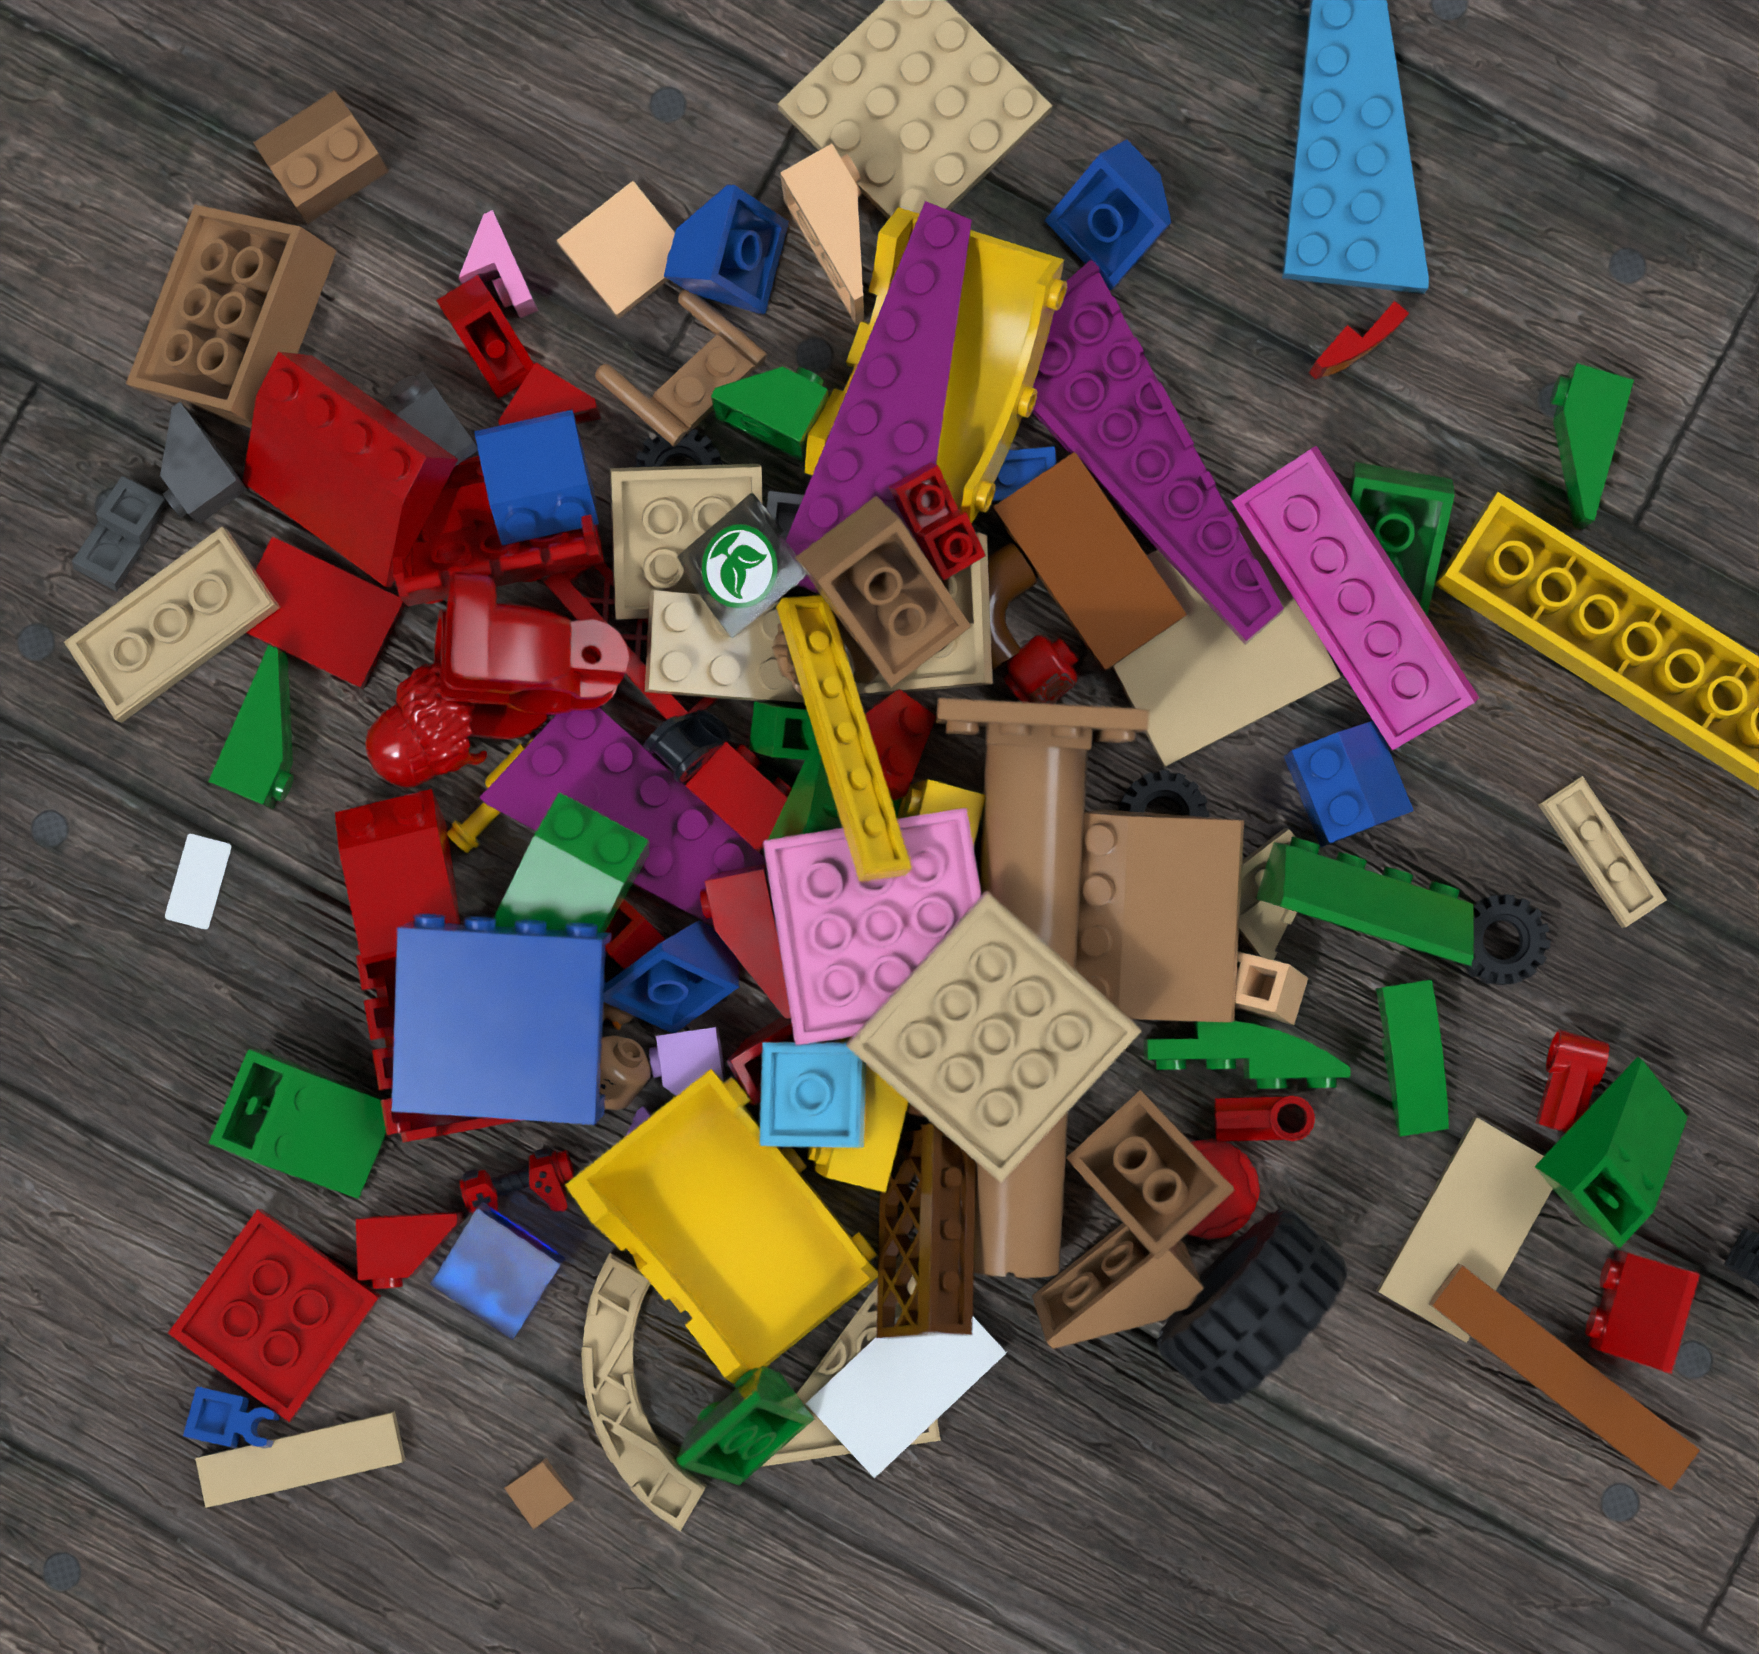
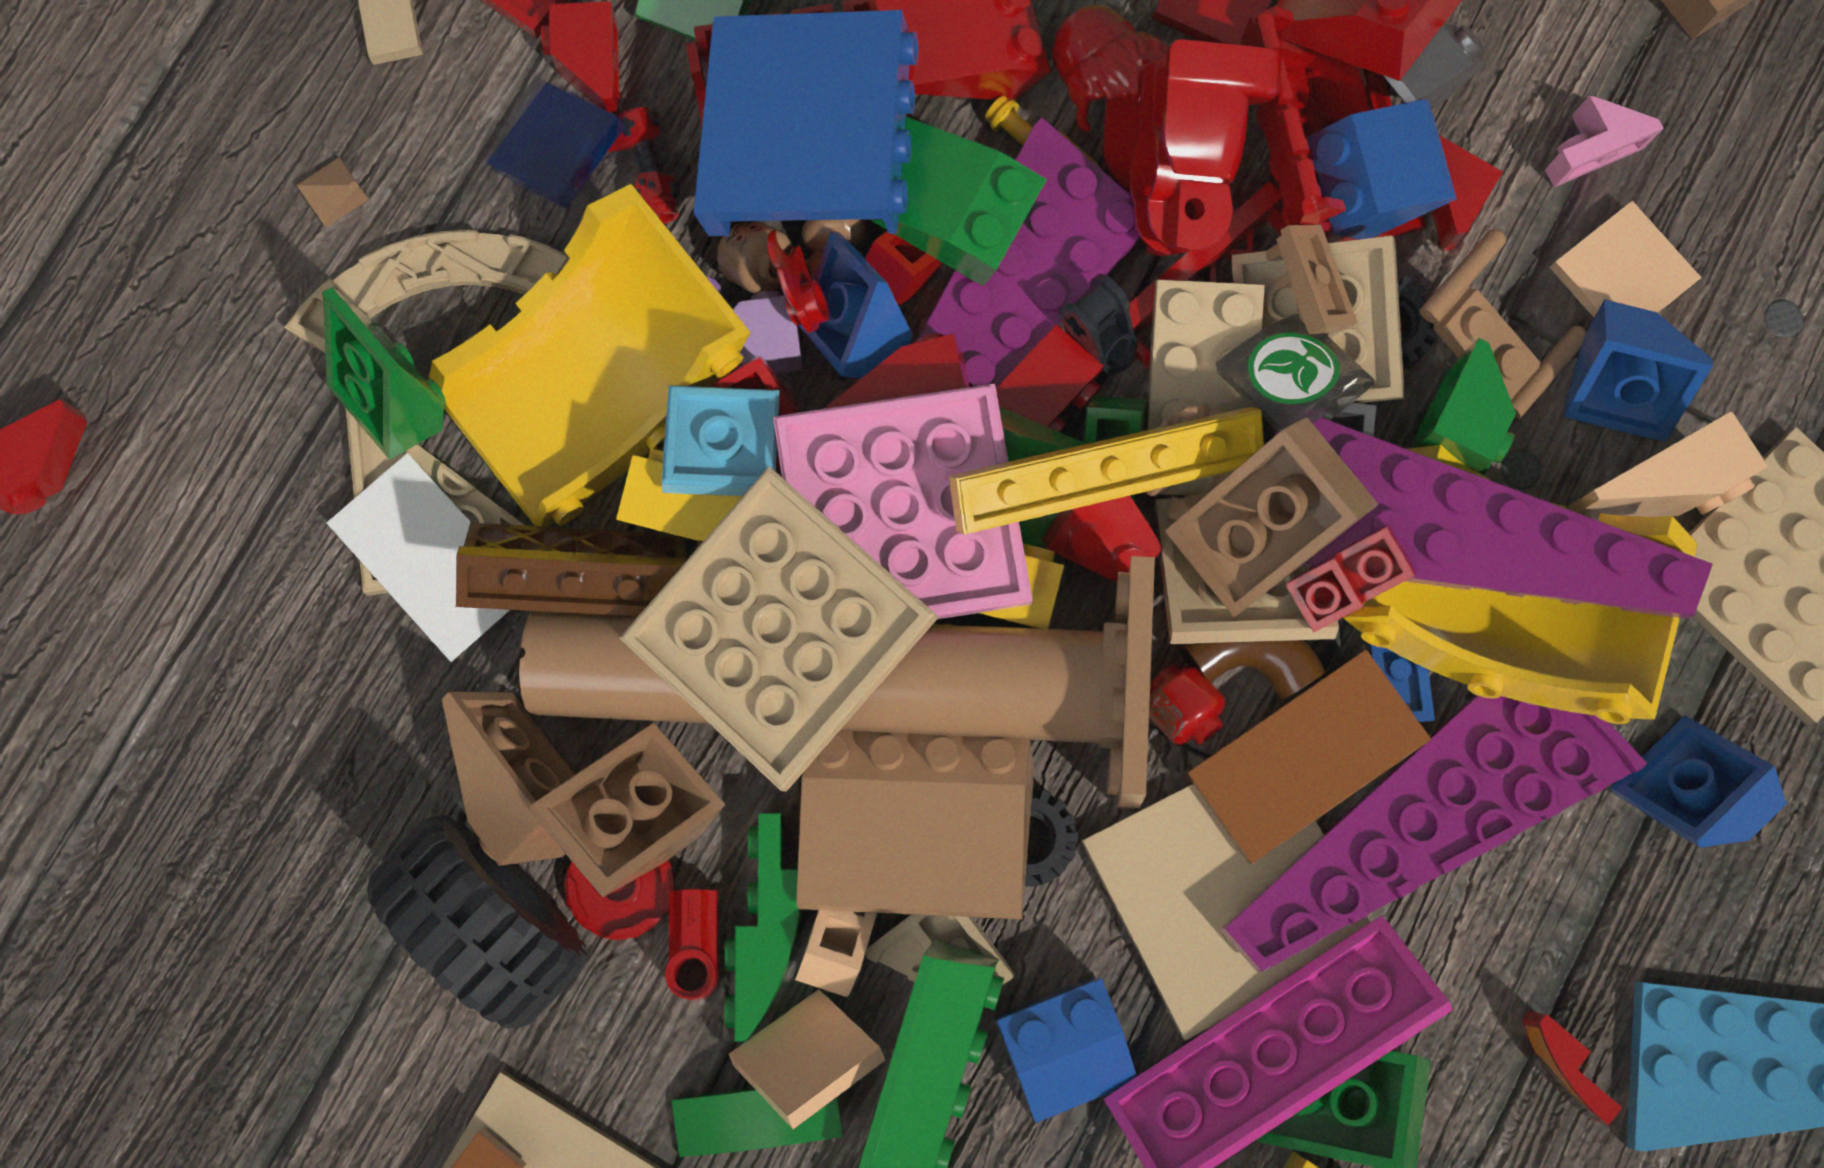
camera: 85 degrees right, 5 degrees down
red slope [436,275,534,399] -> none
none -> light nougat tile [729,989,885,1129]
none -> red plate [767,229,829,333]
none -> medium nougat plate [1266,225,1358,335]

